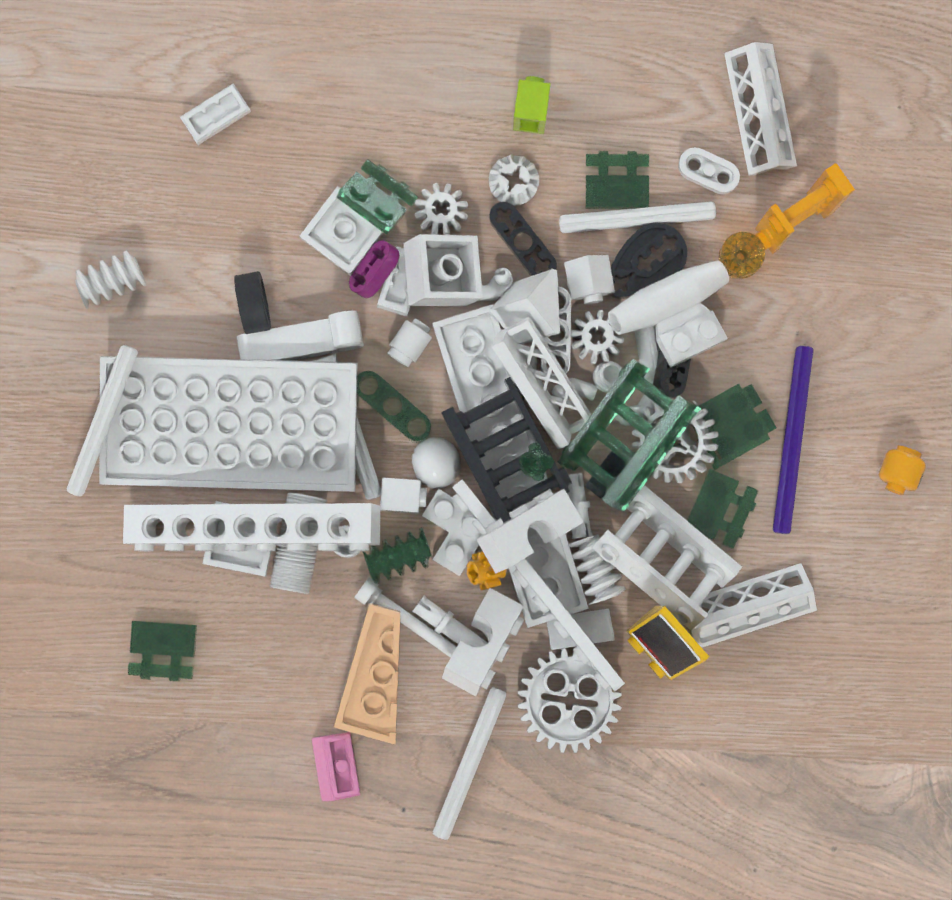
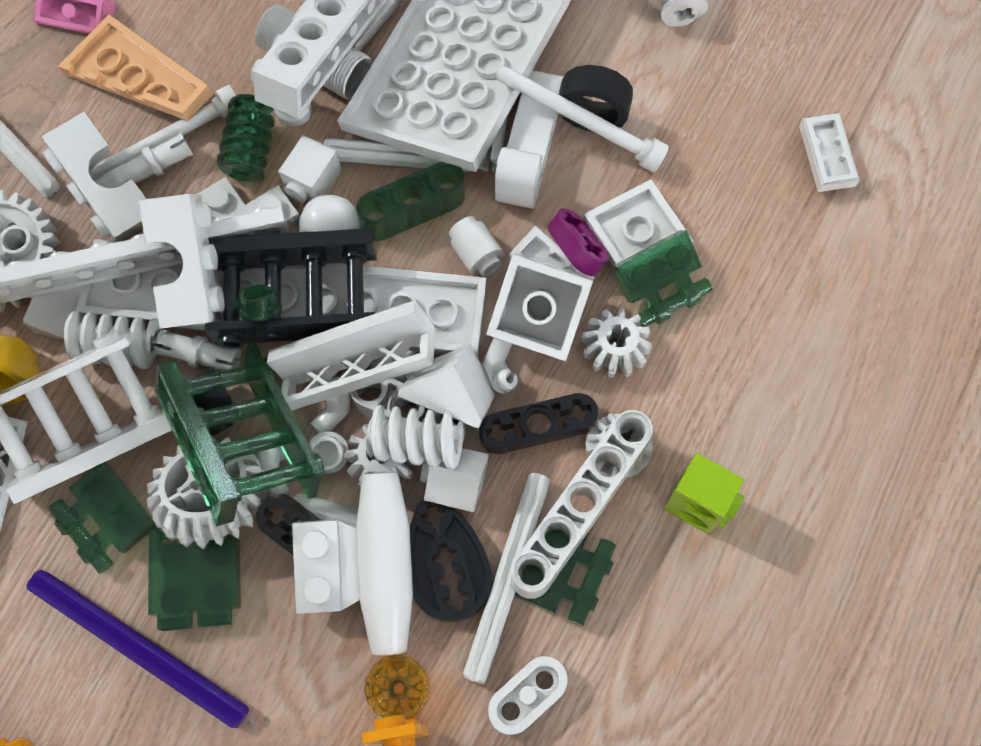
camera: 115 degrees right, 15 degrees down
none -> white piece [366,405,464,469]
none -> white piece [496,66,669,173]
none -> white beam [511,410,653,599]

